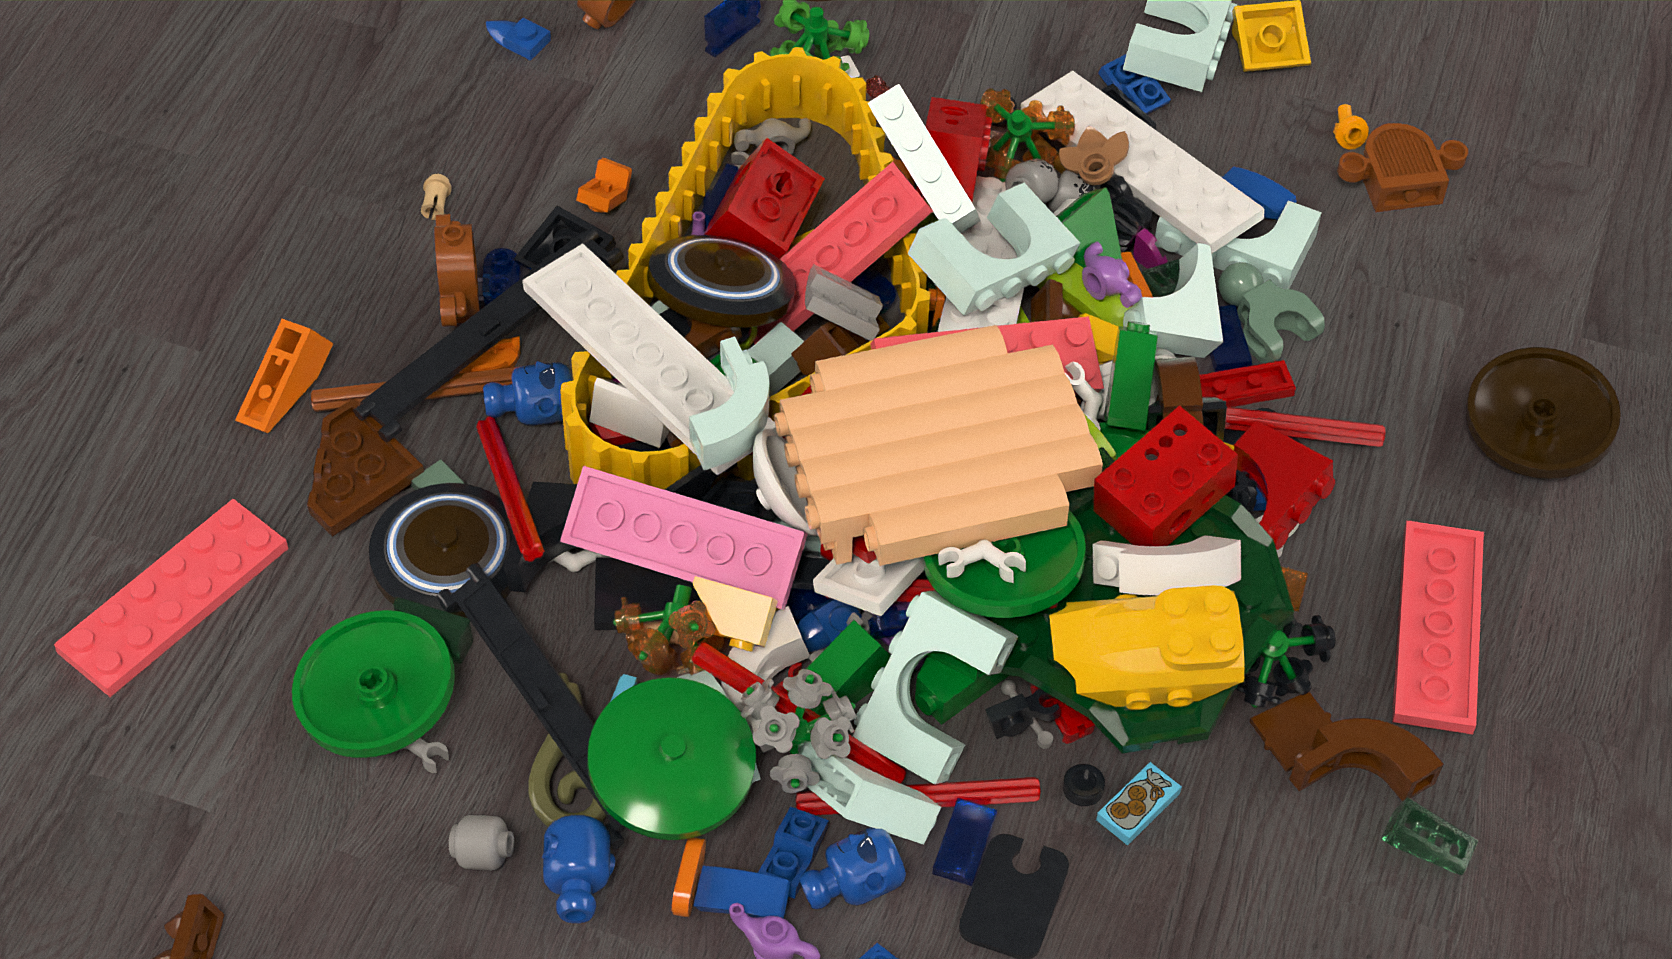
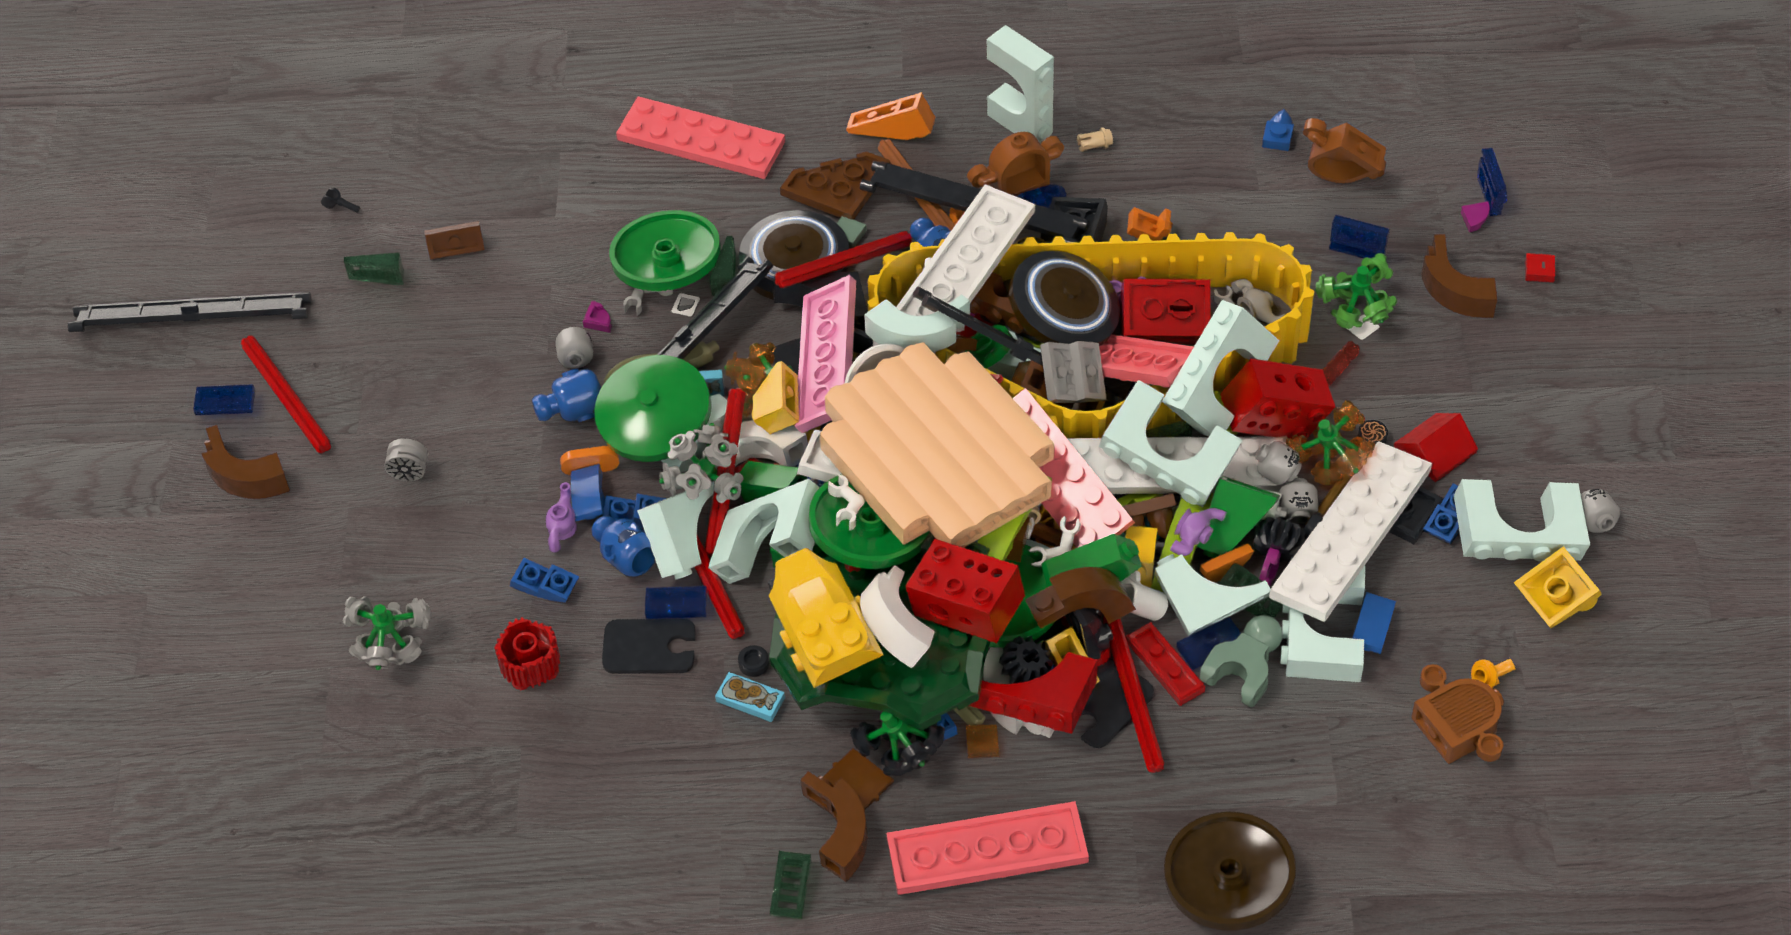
camera: 75 degrees right, 0 degrees up
medium nougat plate [1059,126,1129,185] -> none
none -> magenta tile [582,301,612,333]
none -> white sticker [671,293,700,317]
none -> black piece [913,286,1124,406]
none -> light aqua arch [987,25,1054,142]
none -> red slope [1394,413,1478,482]

